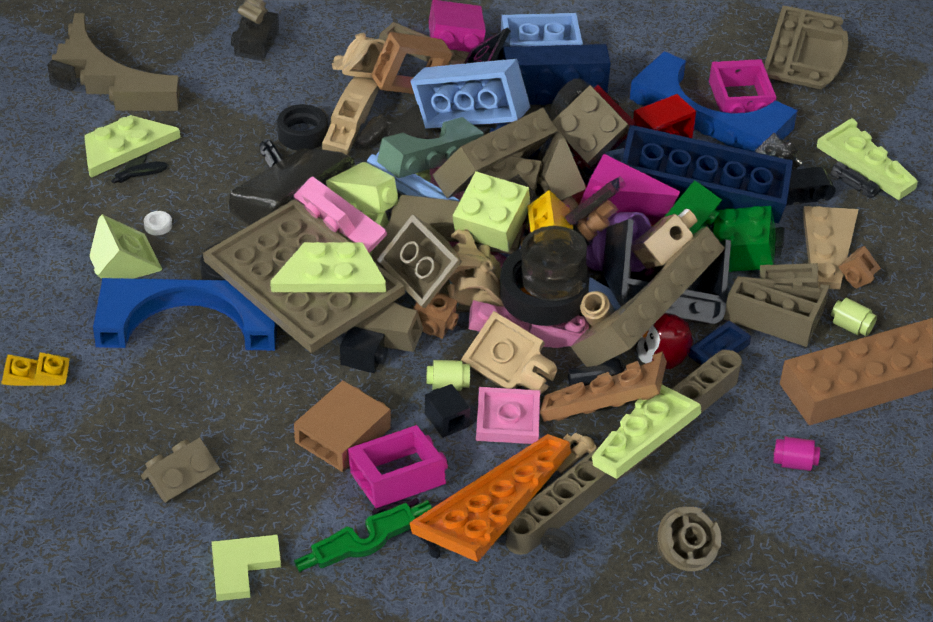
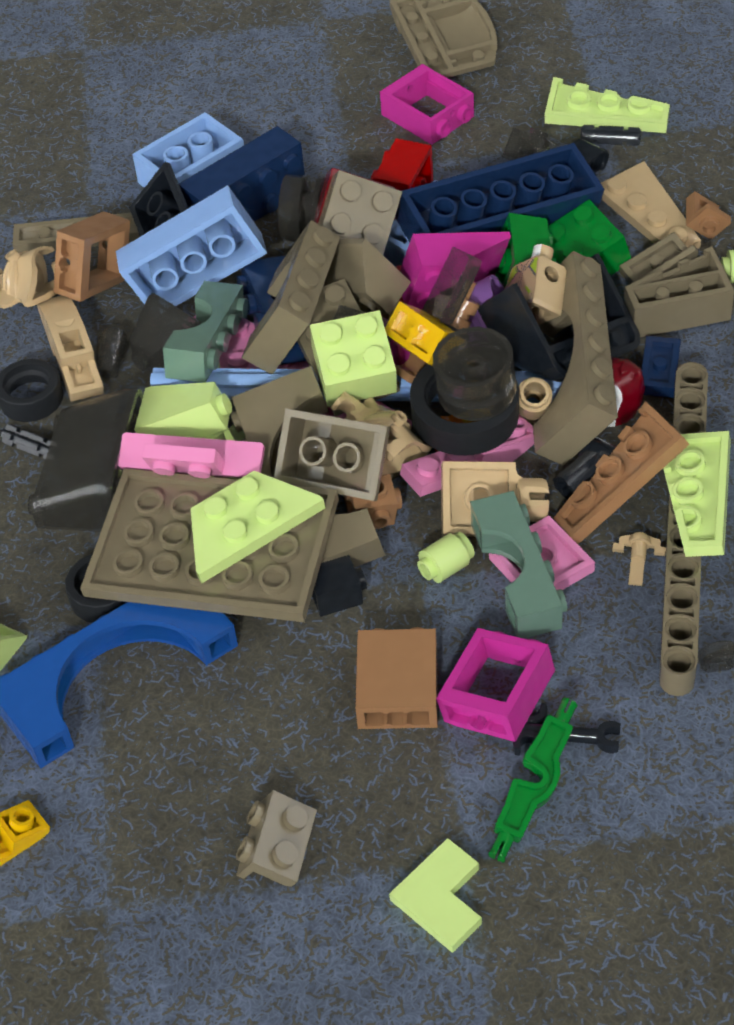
camera: 30 degrees left, 5 degrees up
orange wing [410,434,571,562] -> none
black brick [424,384,470,438] -> none
dark pink brick [428,0,486,52] -> none
blue arch [630,51,798,155] -> none
none -> sand green arch [470,491,567,639]

